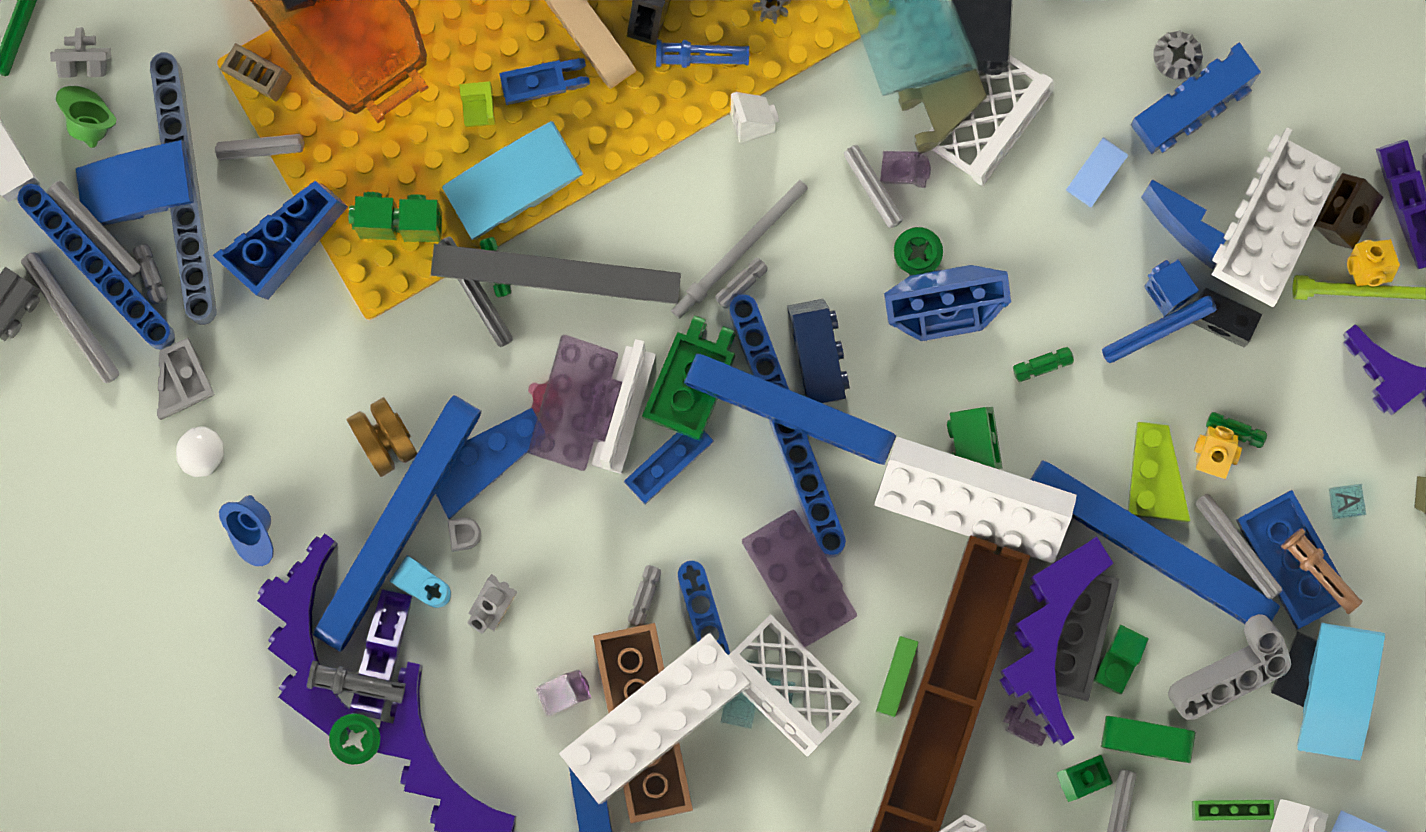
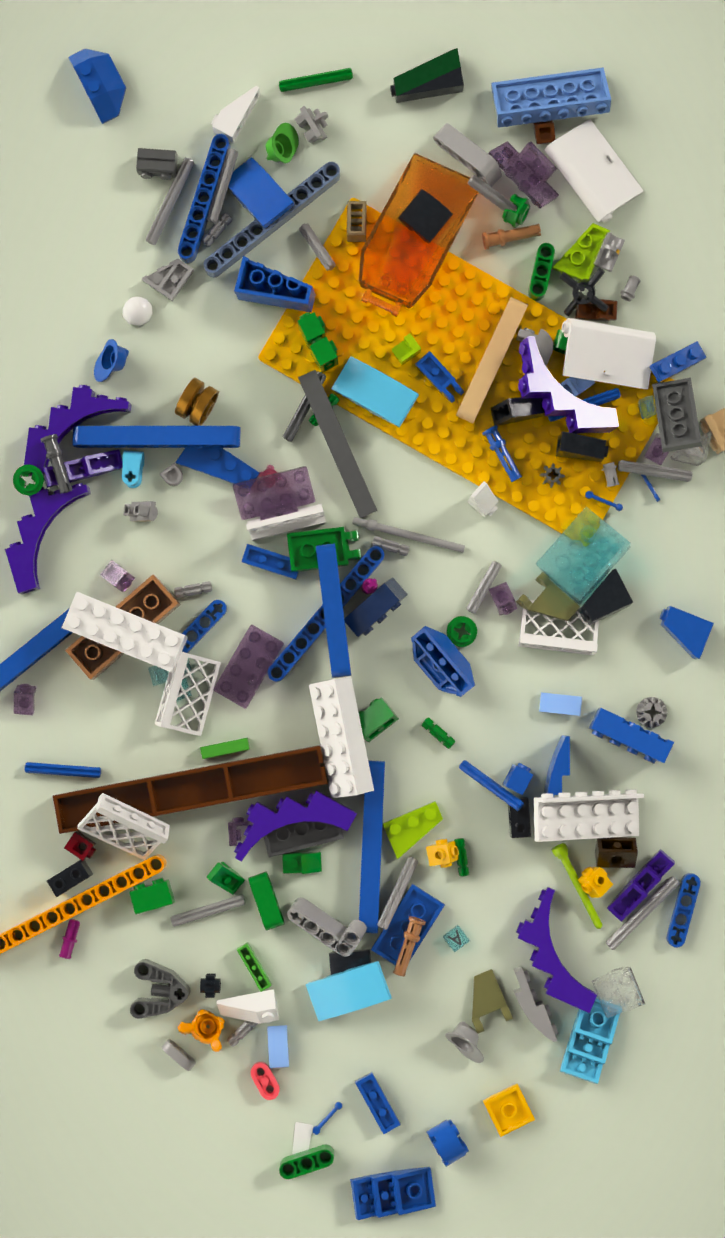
camera: 65 degrees right, 5 degrees up
none -> magenta axle [362,578,378,594]

